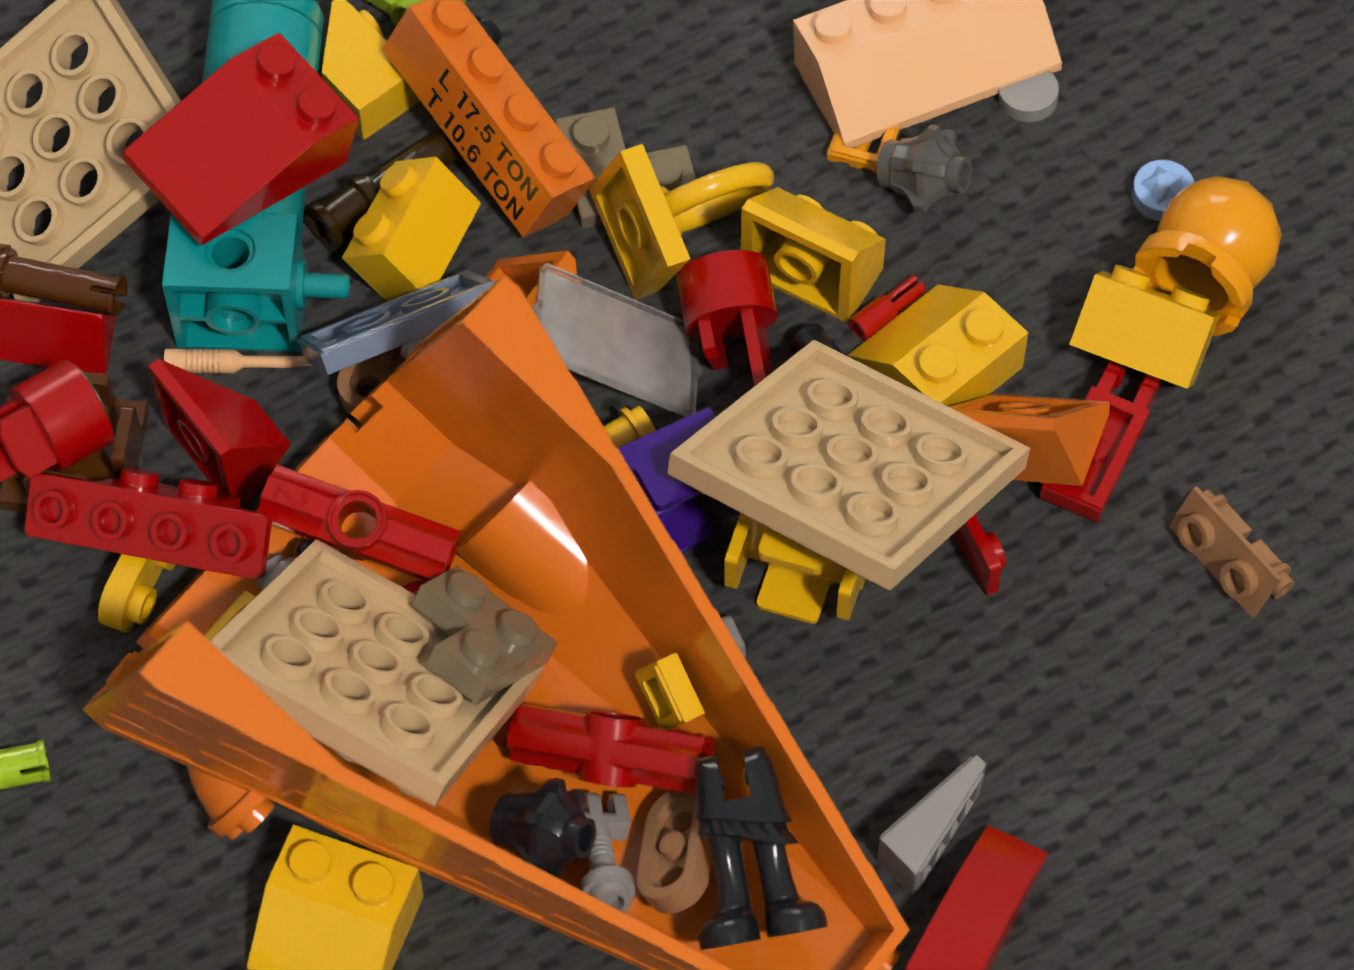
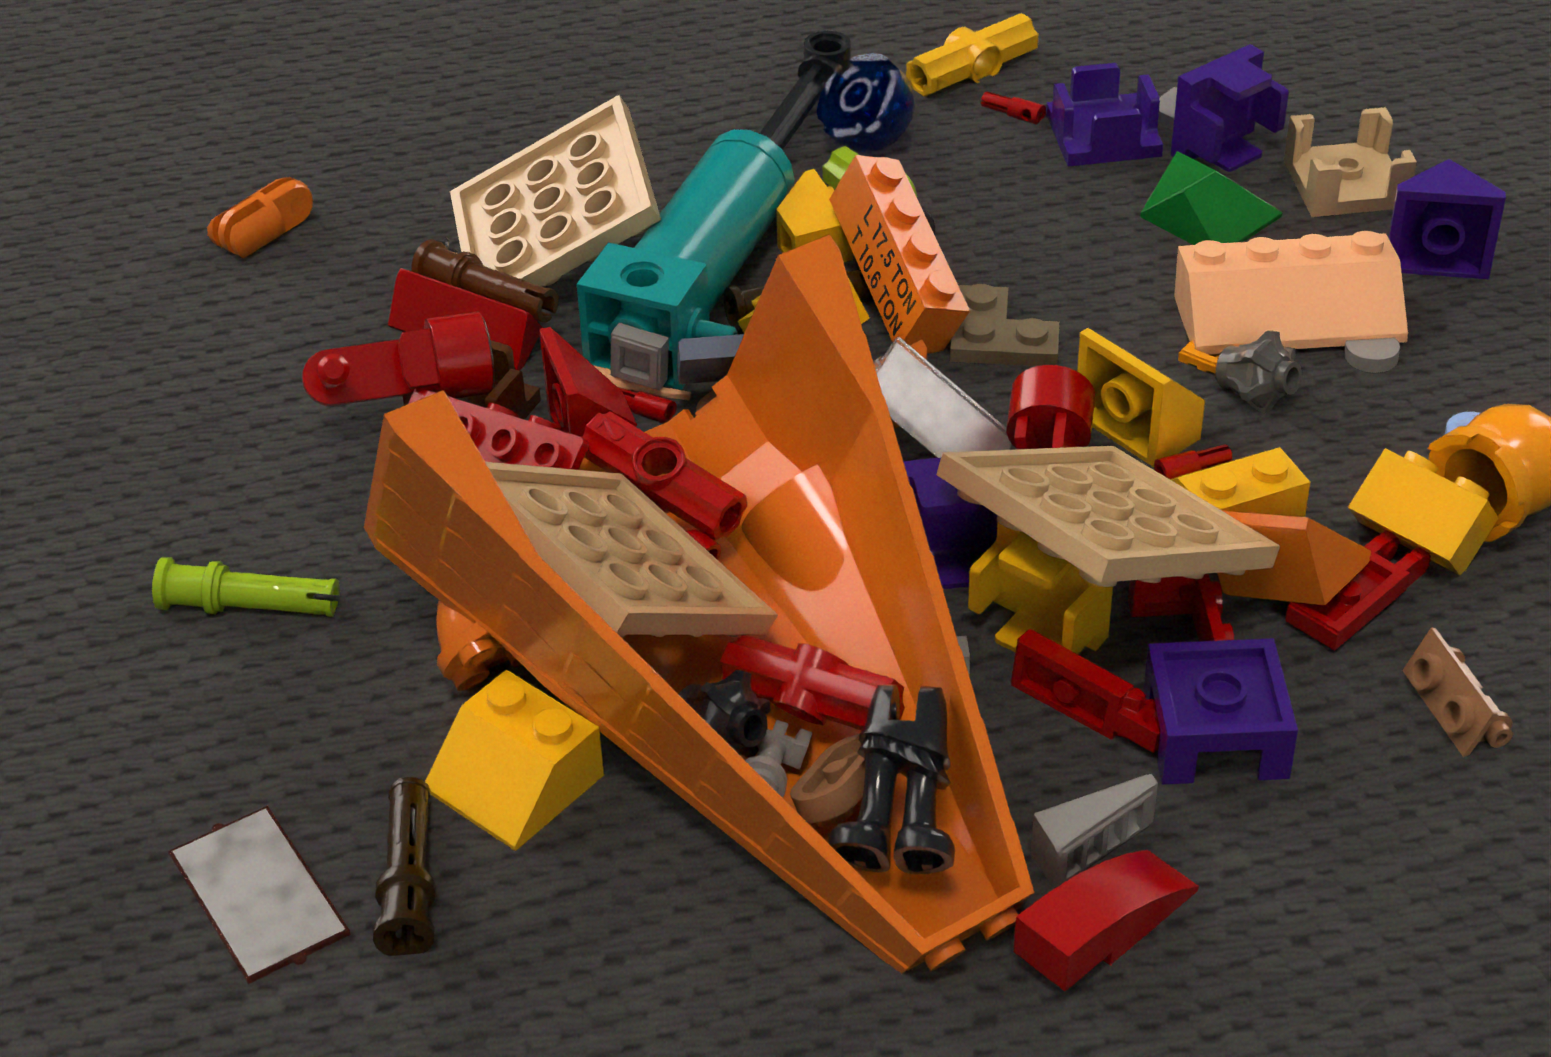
camera: 20 degrees right, 20 degrees down
red slope [122,32,359,246] -> none
dark tan plate [412,566,558,705] -> none
yellow tile [589,144,774,300] -> none
yellow tile [635,652,705,728] -> none
none -> light grey tile [610,323,669,390]
none -> red pin [618,387,677,423]
none -> red hinge [1011,629,1161,753]
none -> dark purple panel [1143,638,1298,785]

